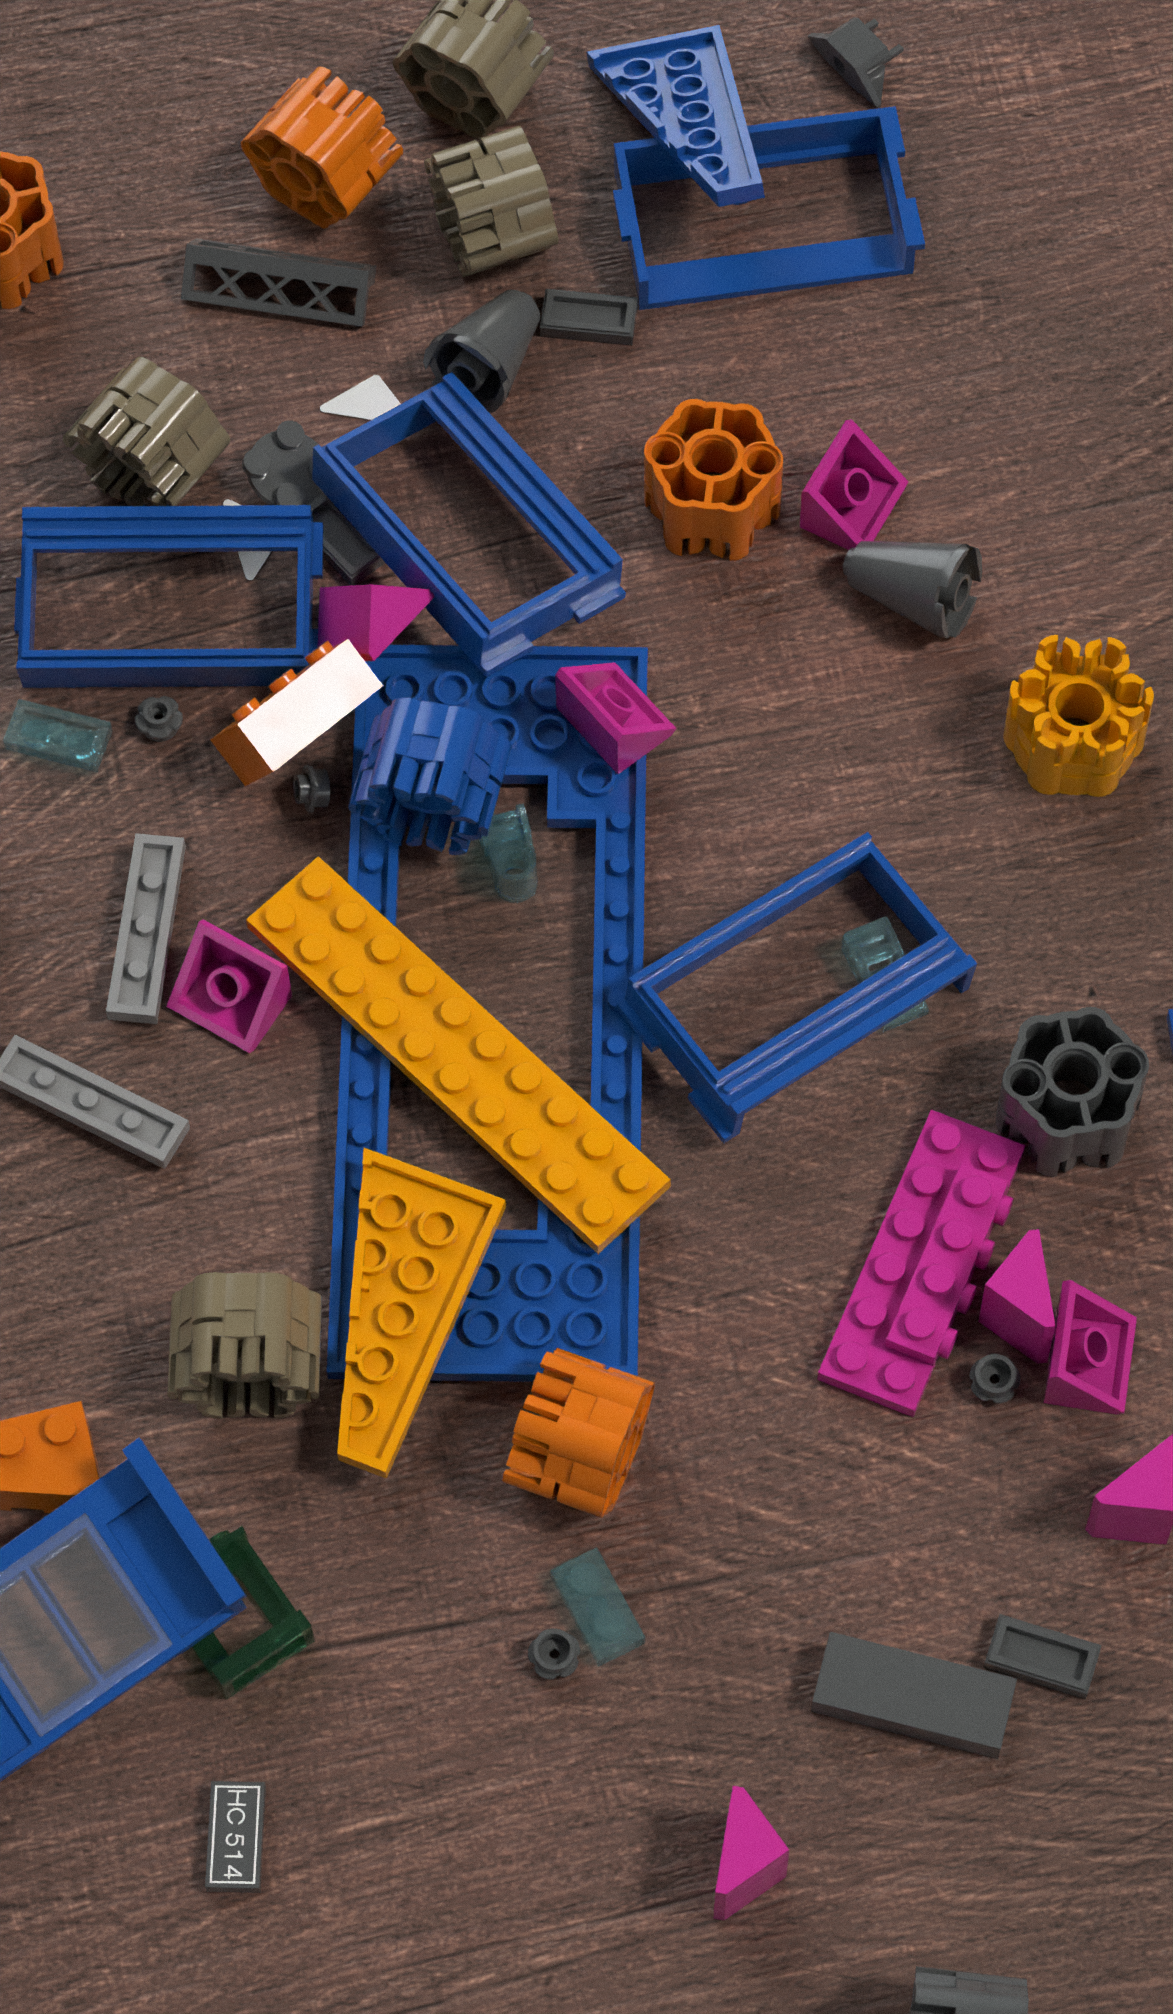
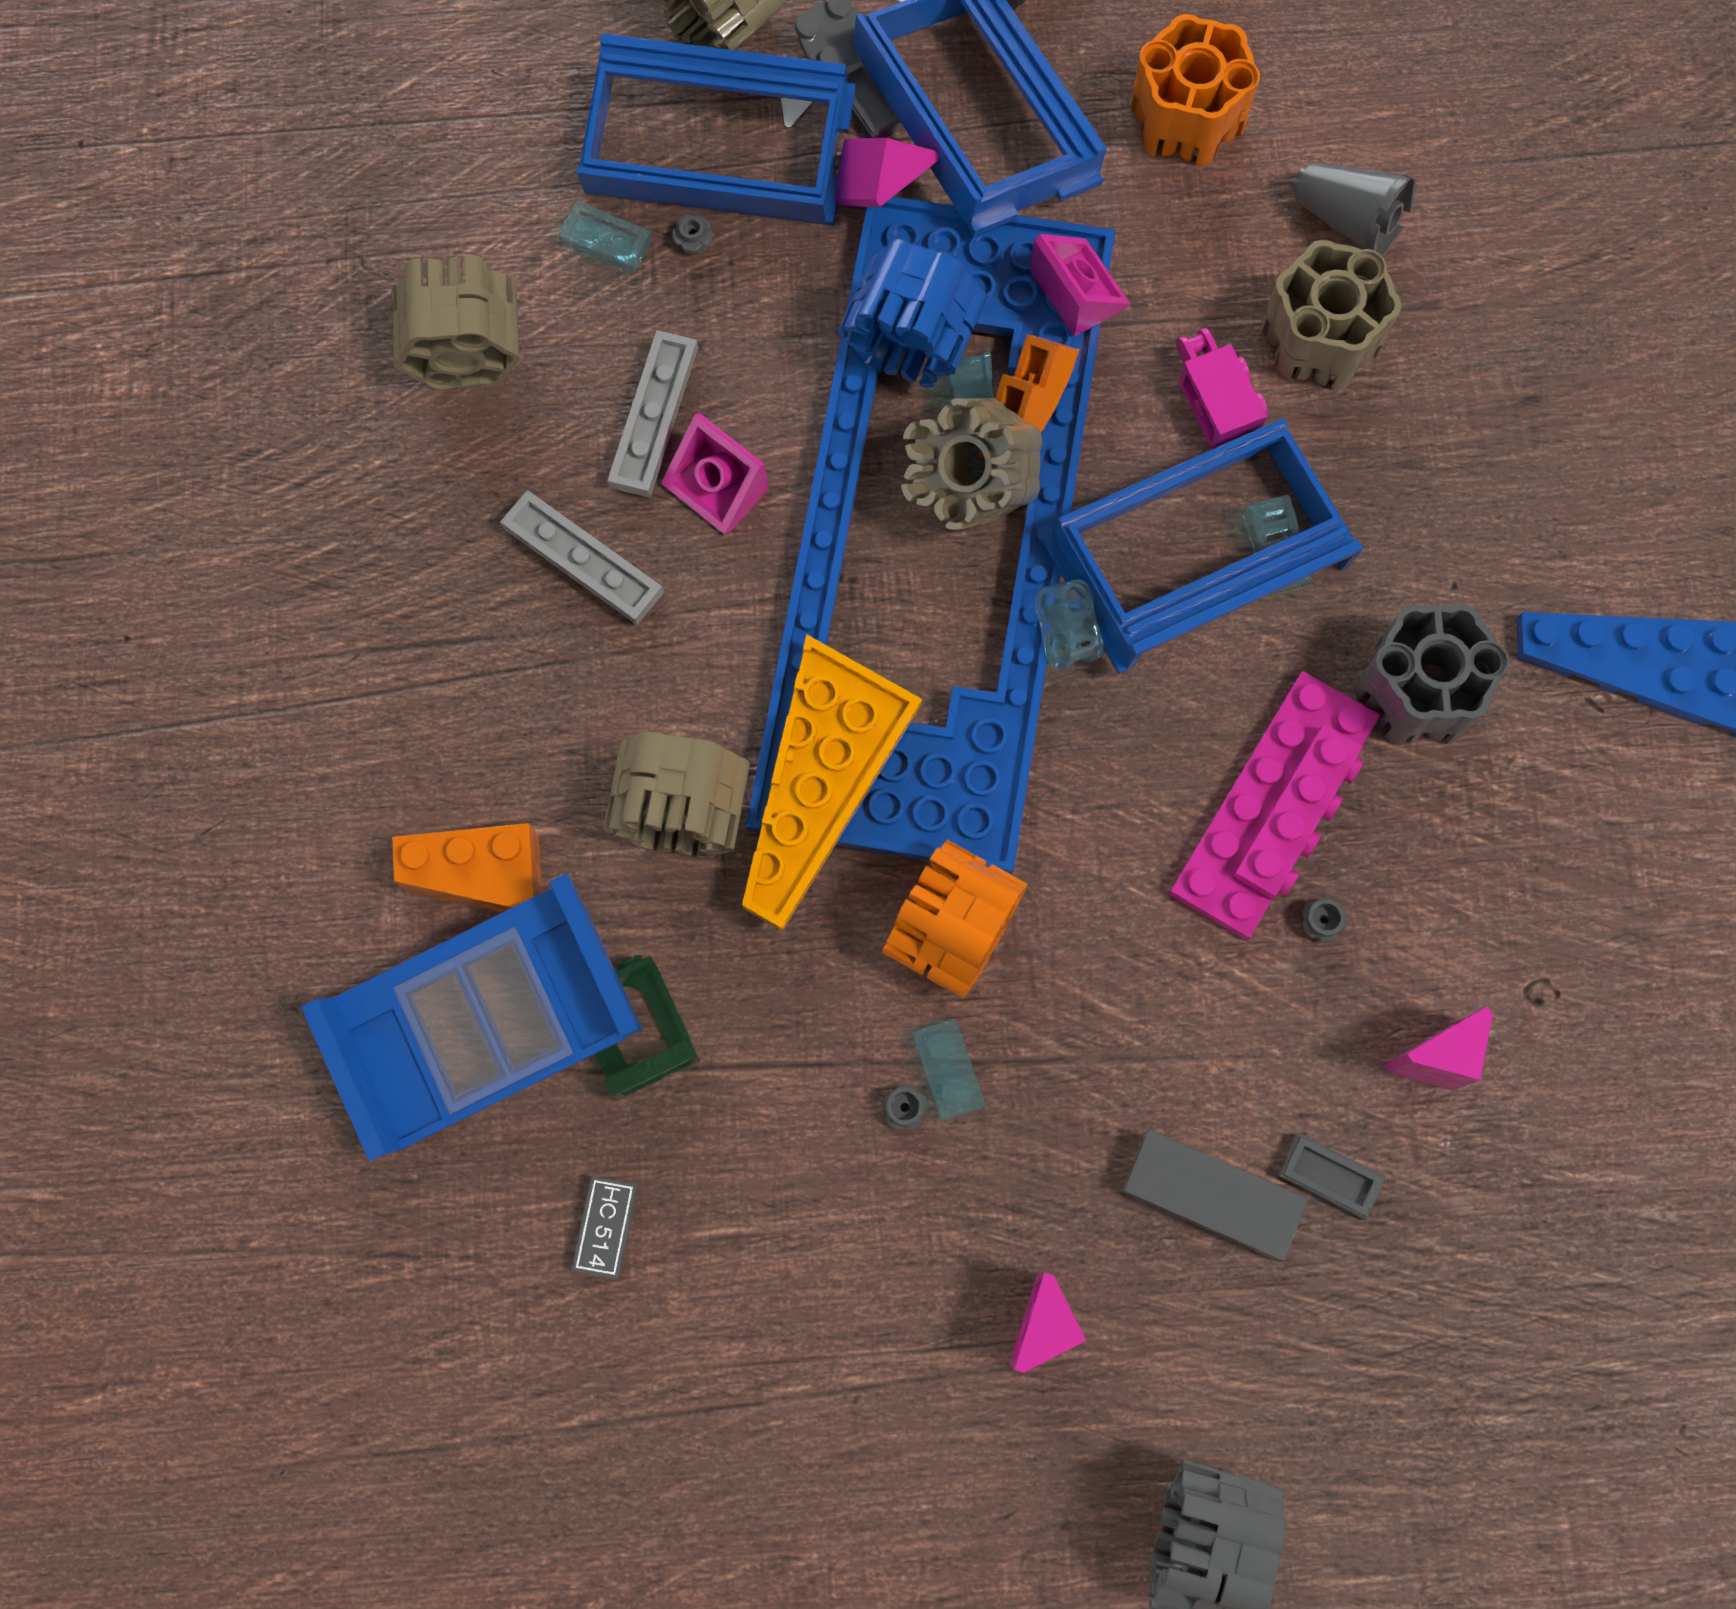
camera: 10 degrees right, 10 degrees up
wedge [210,639,383,786] -> none
light orange plate [246,856,671,1254] -> none
dark grey plate [293,765,330,813] -> none
dark pink slope [800,419,908,550] -> none
dark pink slope [978,1229,1055,1364] -> none
light orange piece [1003,635,1154,797] -> none
dark pink slope [1044,1280,1137,1415] -> none
none -> dark tan piece [901,398,1042,530]
none -> orange slope [977,334,1080,460]
none -> clear light blue piece [1035,579,1104,670]
none -> dark pink brick [1176,328,1268,450]
none -> dark tan piece [1260,240,1402,391]

